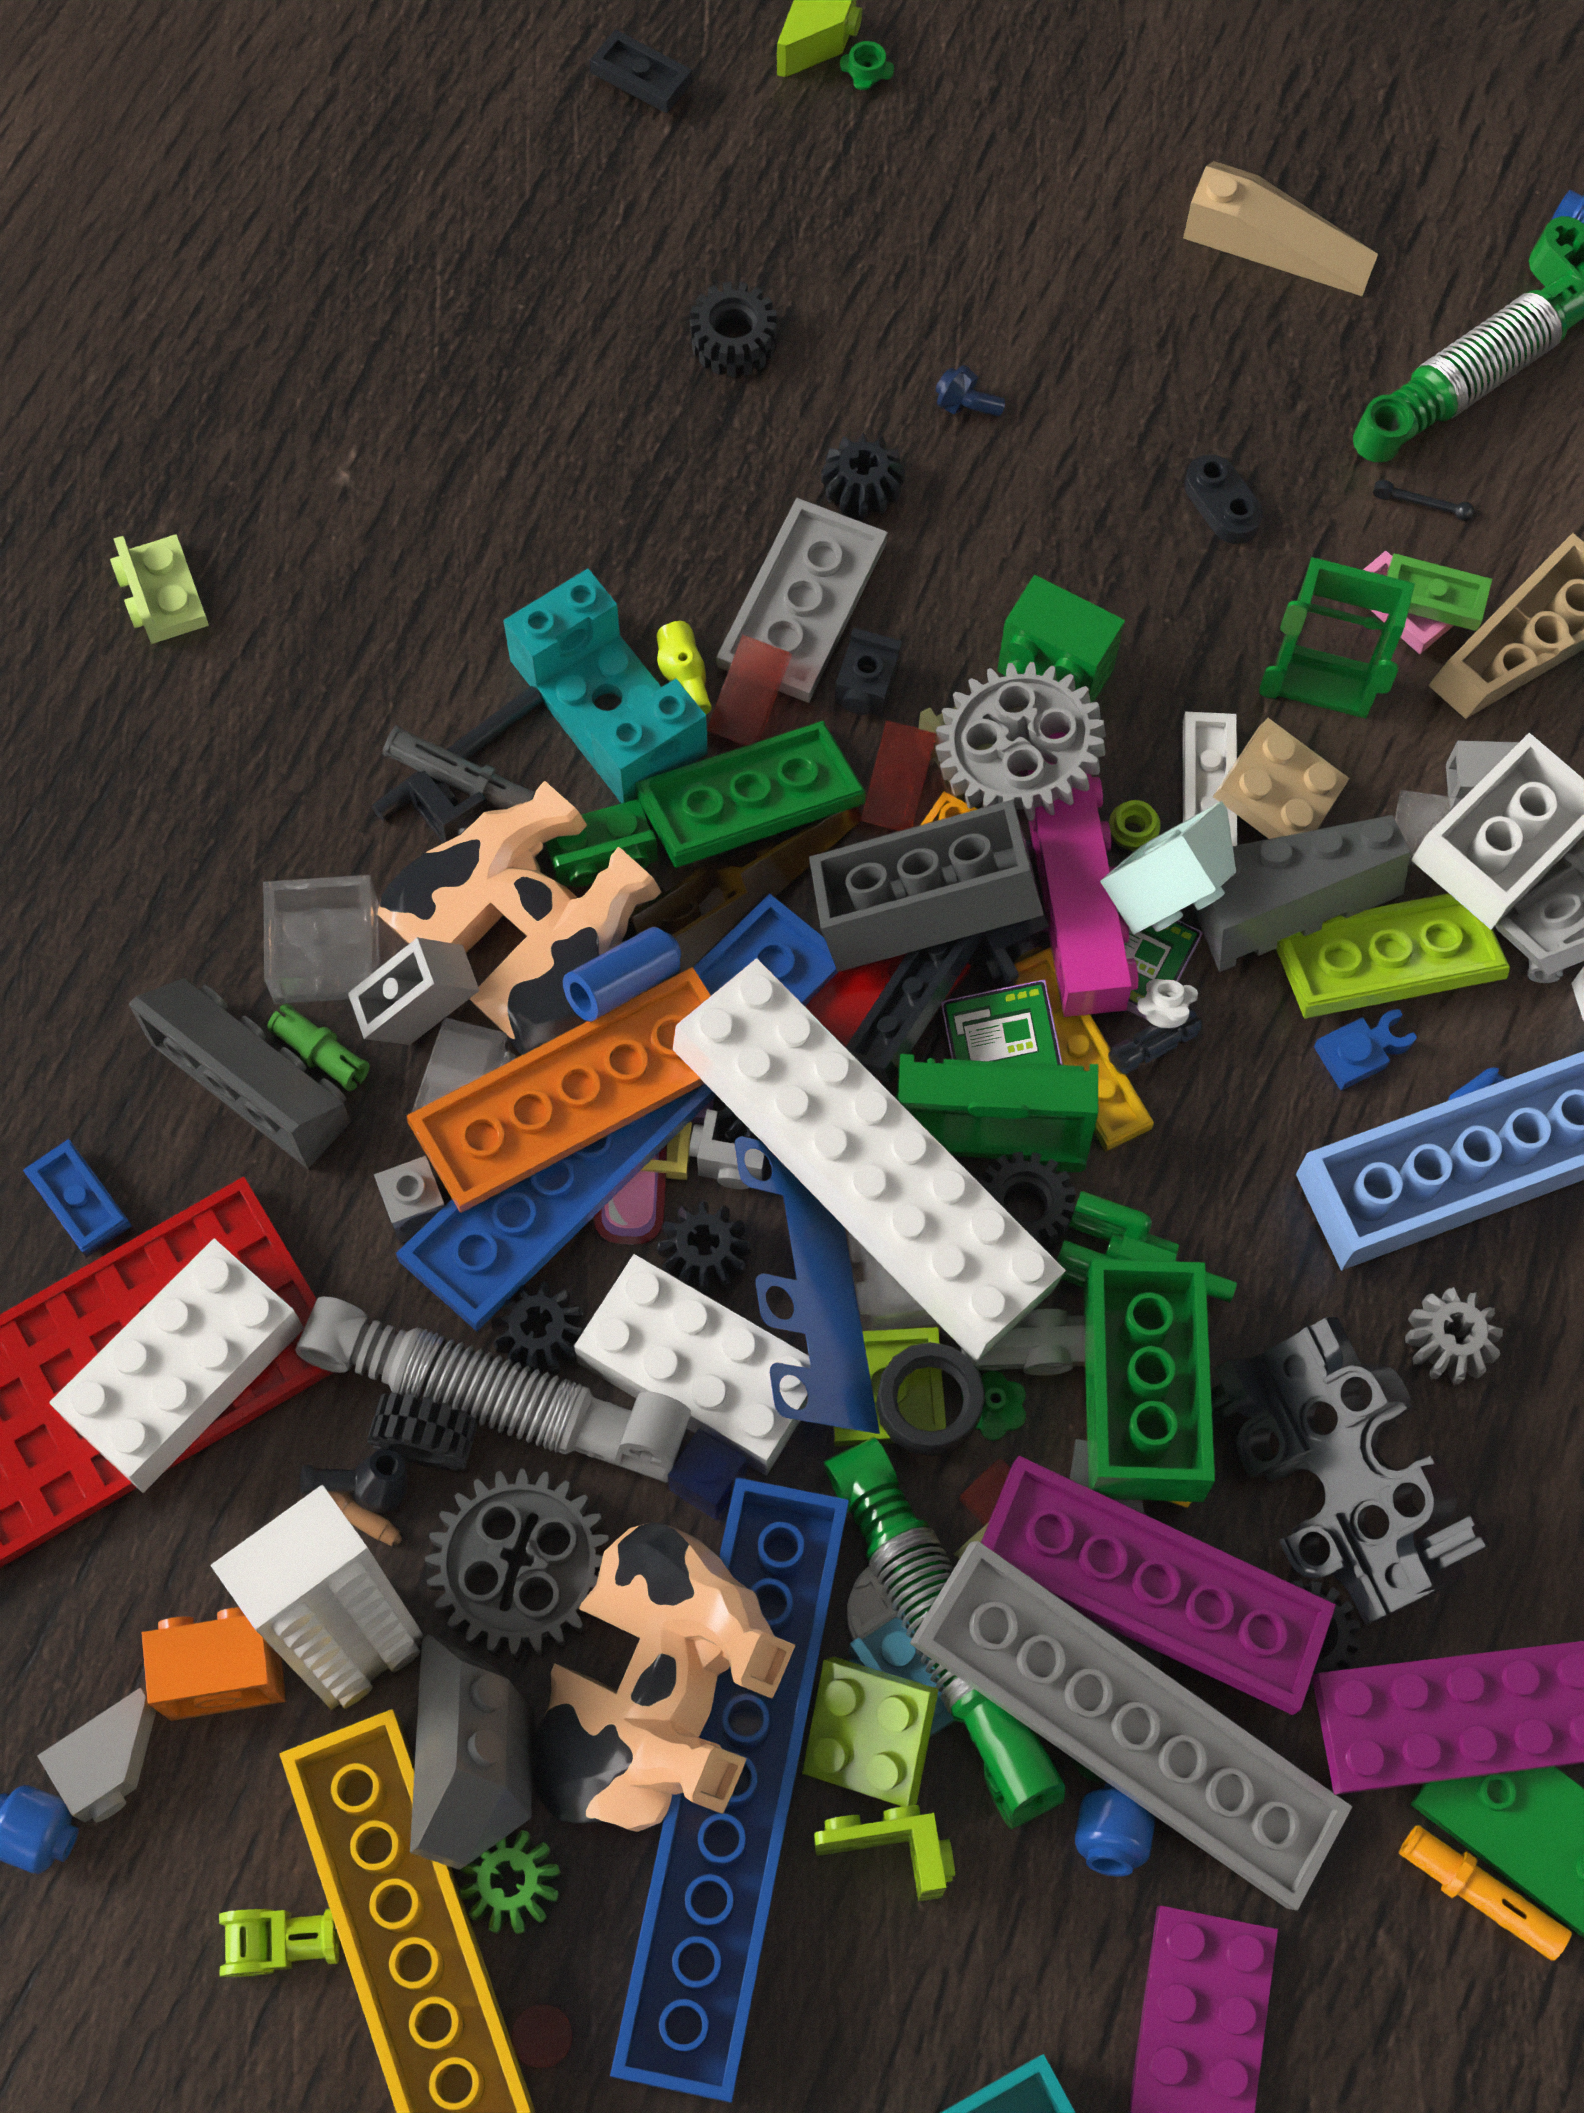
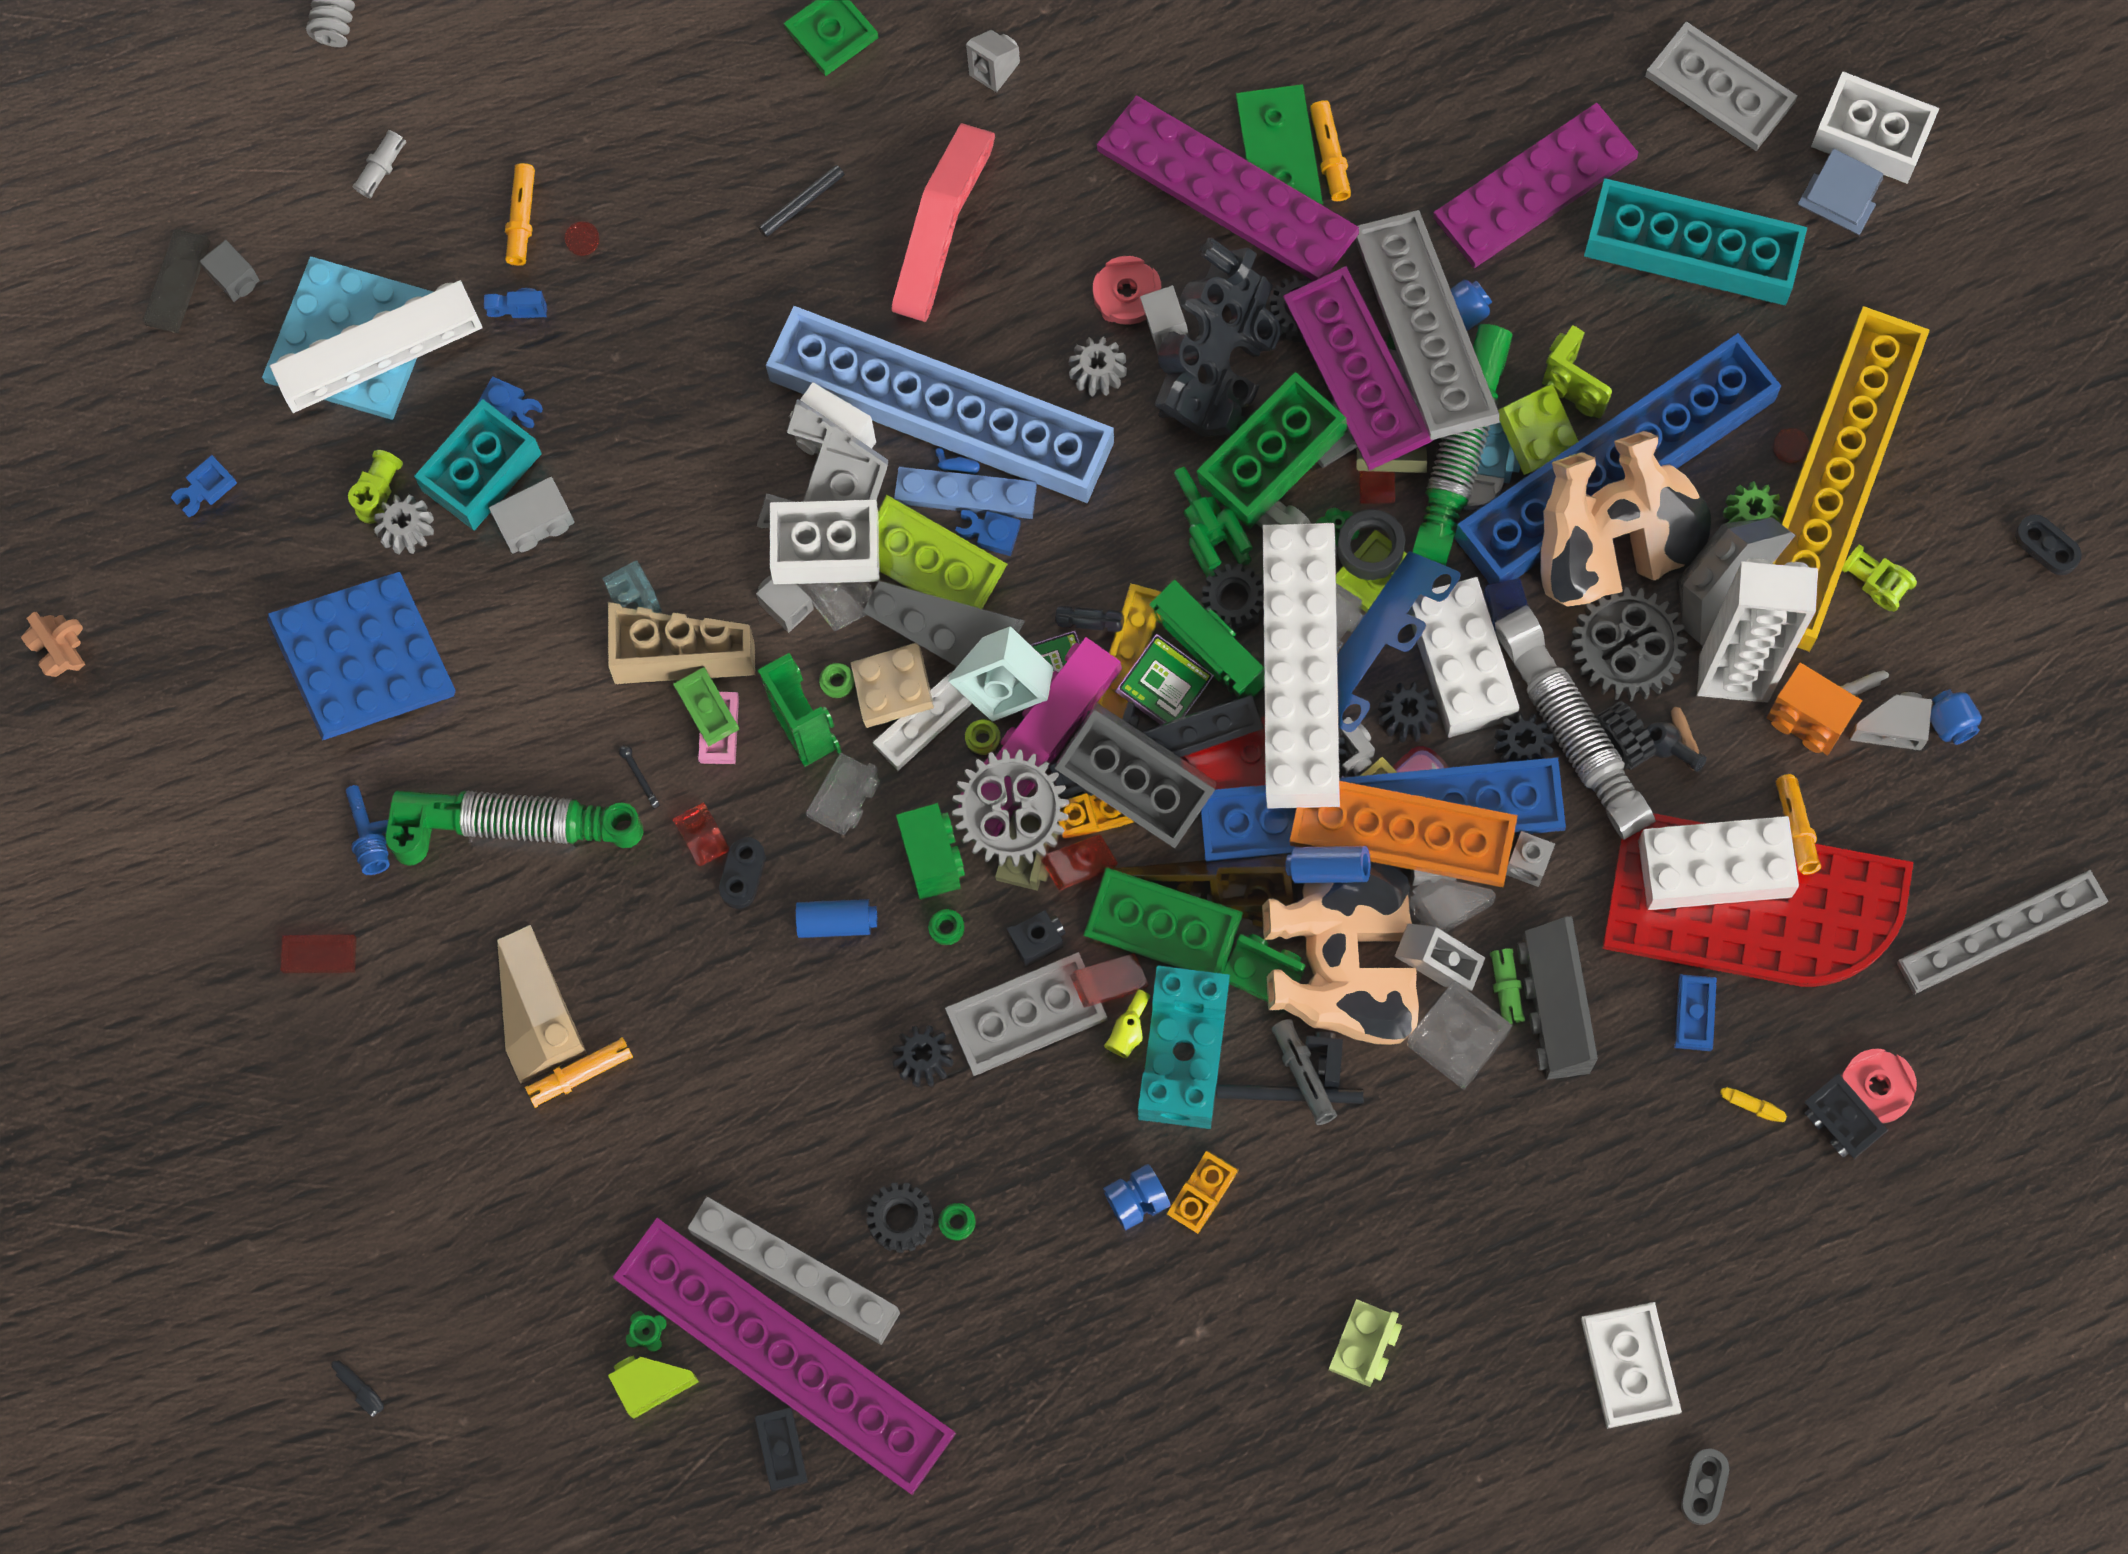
camera: 130 degrees left, 5 degrees up
dark blue plate [935,365,1005,417] -> none
white plate [1137,979,1198,1028] -> none
none -> clear red tile [281,935,356,973]
none -> light orange pin [525,1037,633,1108]
none -> magenta plate [613,1218,956,1495]
none -> clear red bracket [673,802,729,866]
none -> light grey brick [688,1197,900,1345]
none -> blue brick [796,899,877,938]
none -> clear bracket [806,753,880,836]
none -> bright green plate [819,663,855,698]
none -> medium blue plate [894,467,1037,519]
none -> green plate [928,909,965,945]
none -> green plate [939,1203,976,1241]
none -> coral plate [1093,256,1161,325]
none -> blue wheel [1103,1164,1171,1231]
none -> light grey brick [1140,285,1190,353]
none -> light orange slope [1167,1151,1239,1234]
none -> light orange pin [1775,774,1821,875]
none -> light grey piece [1840,670,1889,696]

